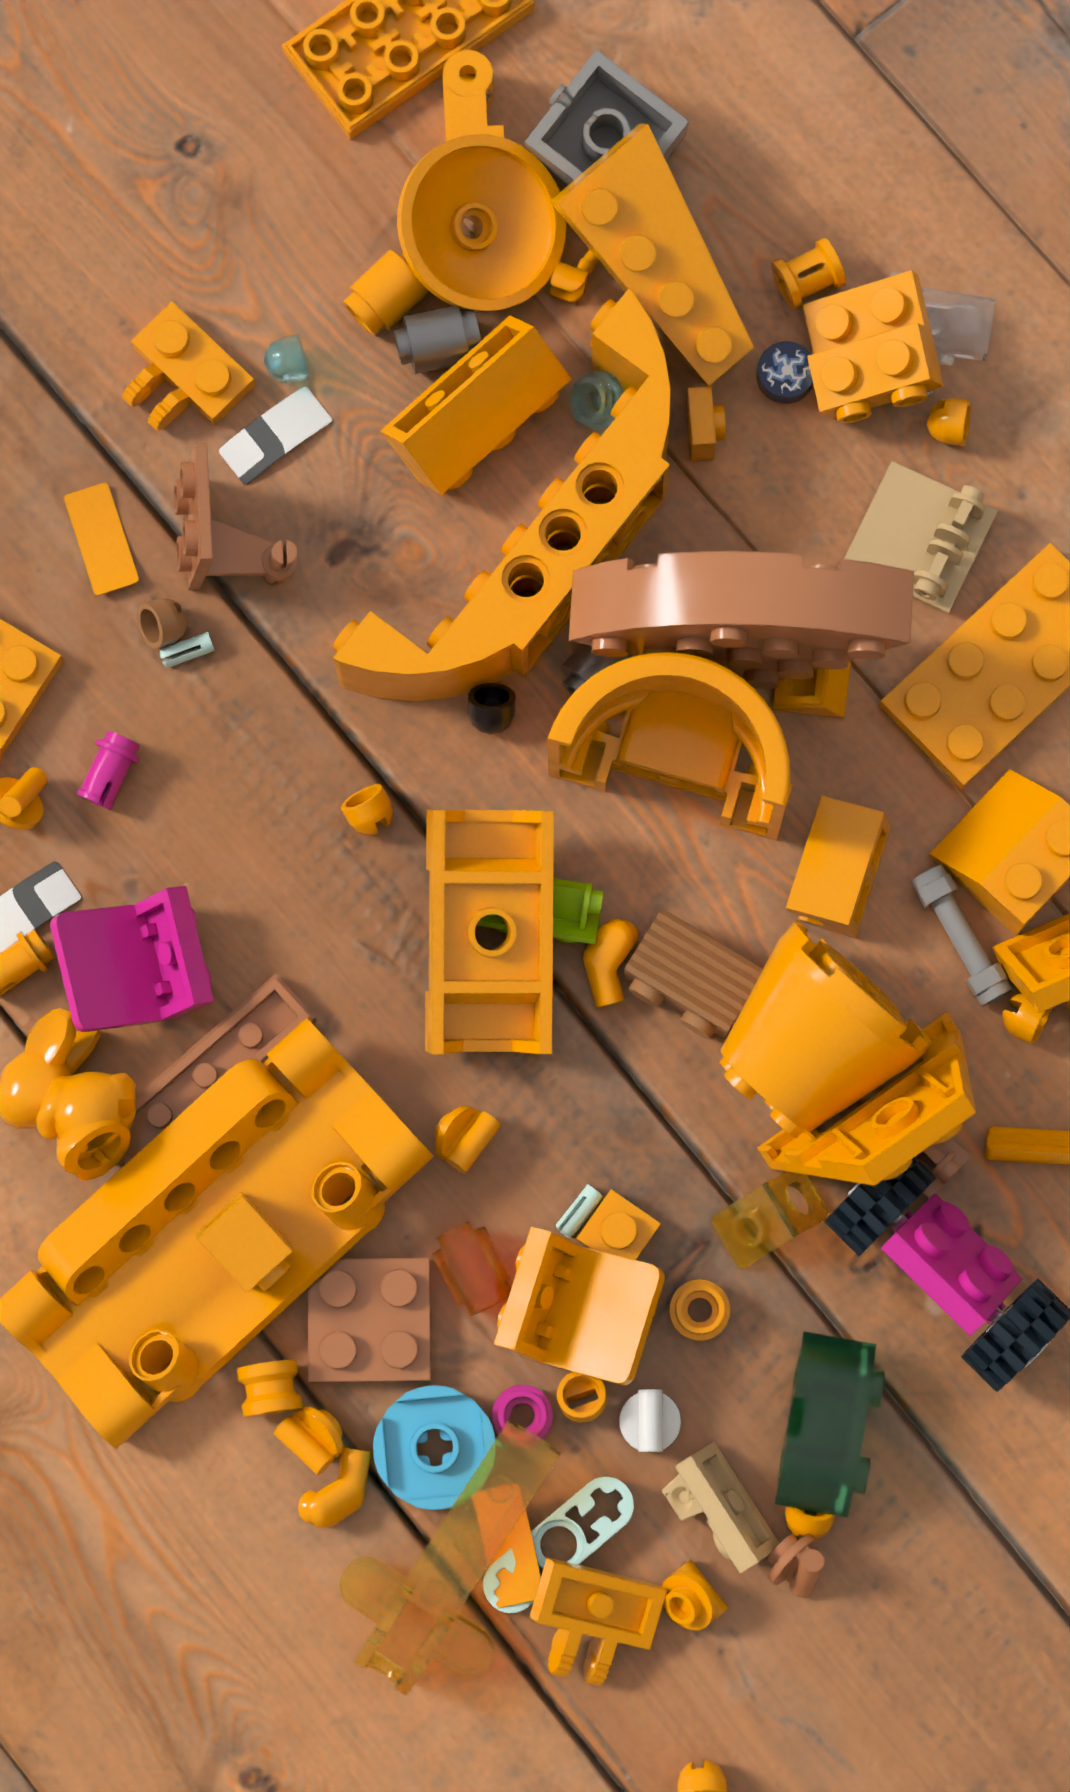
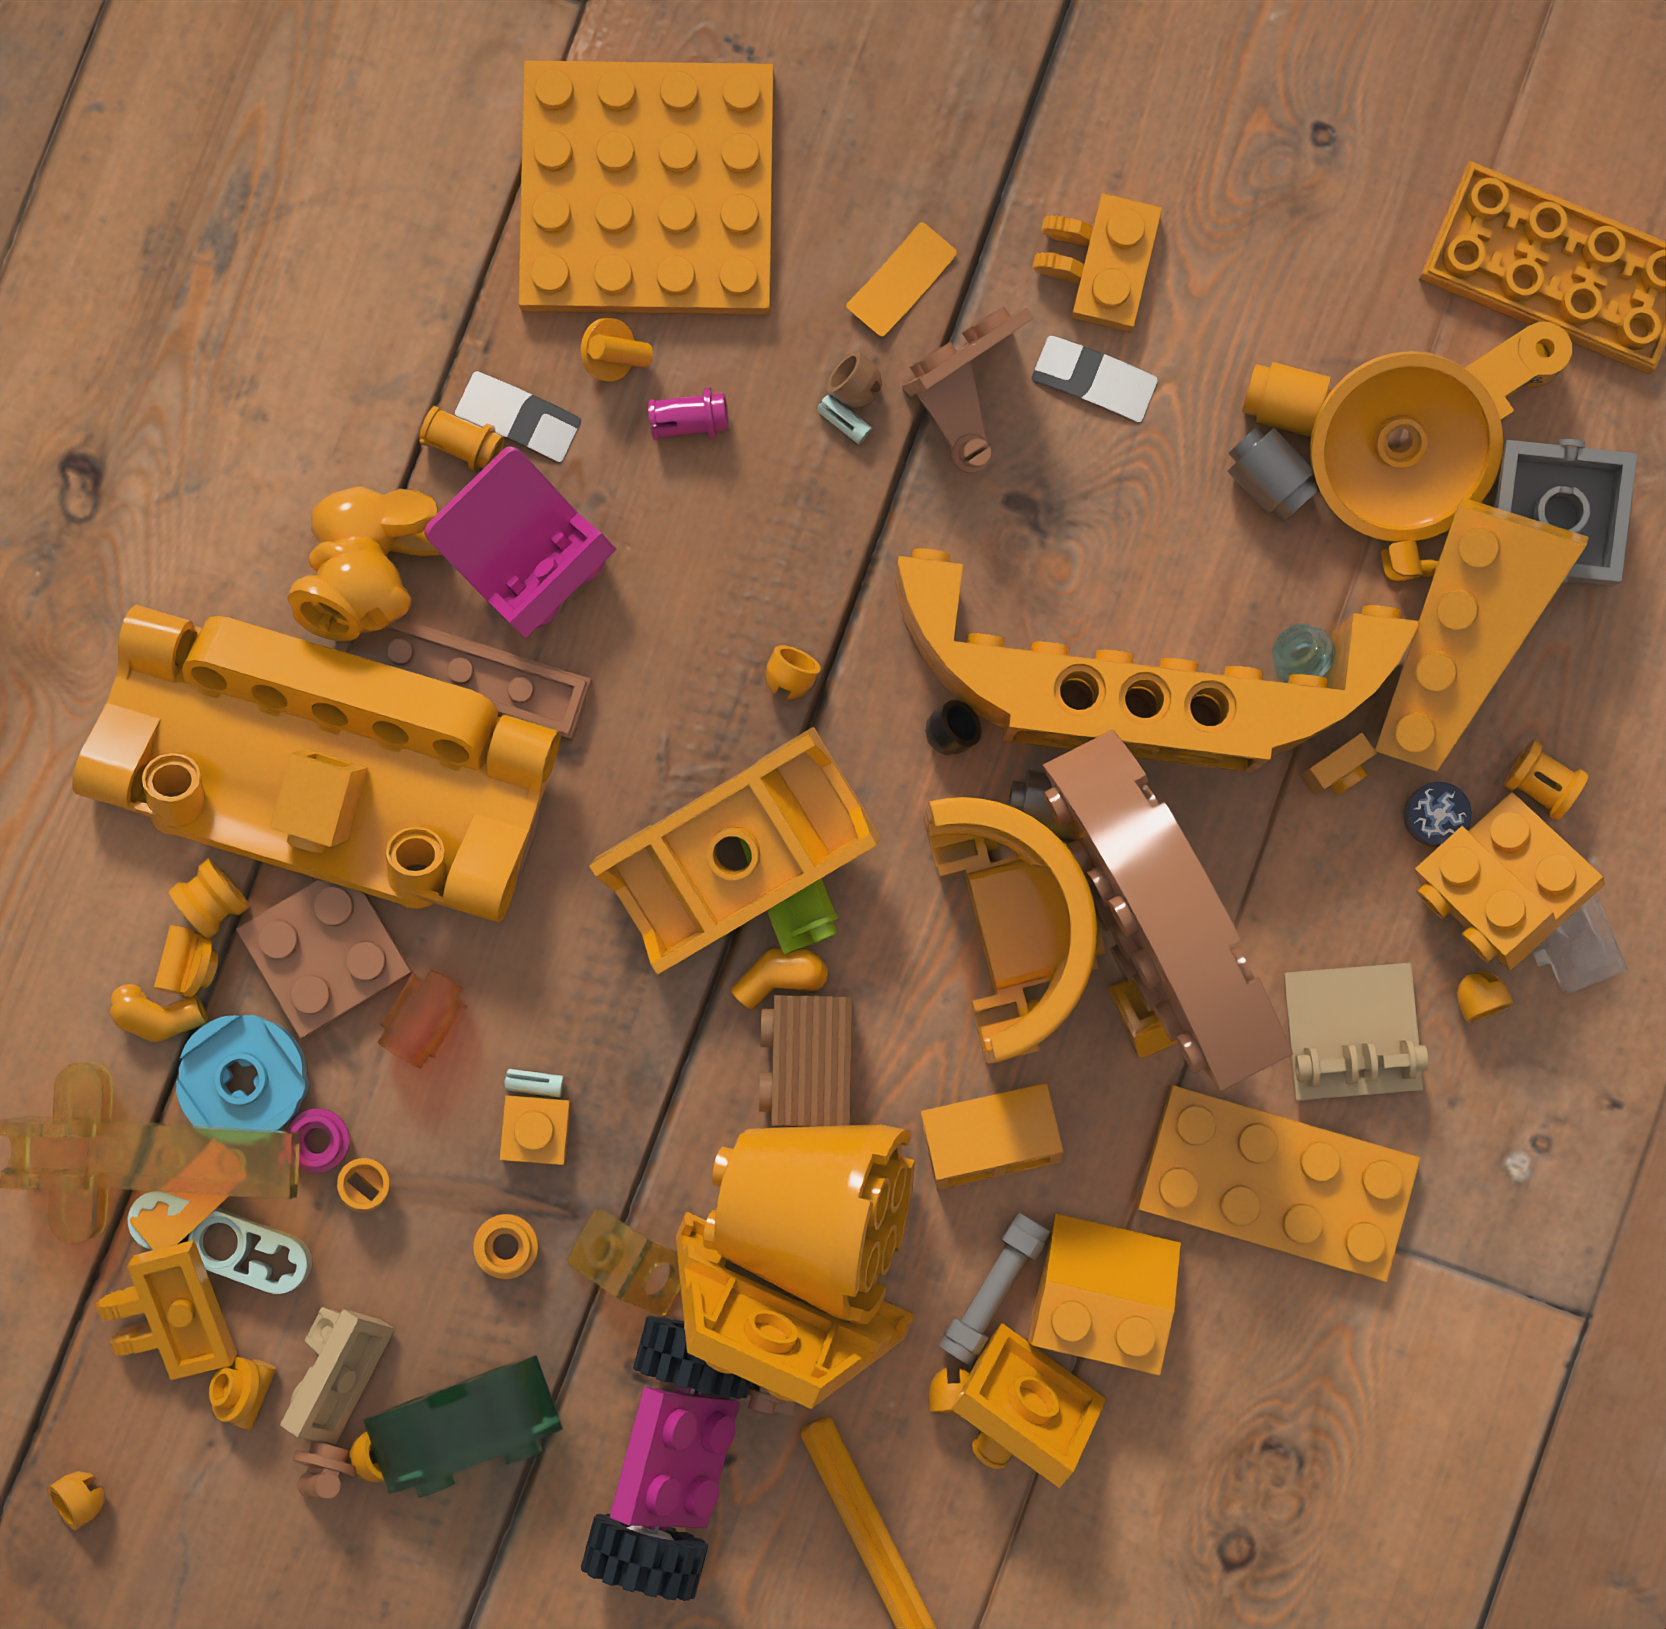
camera: 55 degrees right, 5 degrees up
clear light blue hinge [264,334,310,383] -> none
light orange brick [380,315,572,495] -> none
light orange plate [435,1105,501,1174] -> none
light orange bracket [494,1227,665,1385] -> none
white plate [619,1389,681,1453] -> none

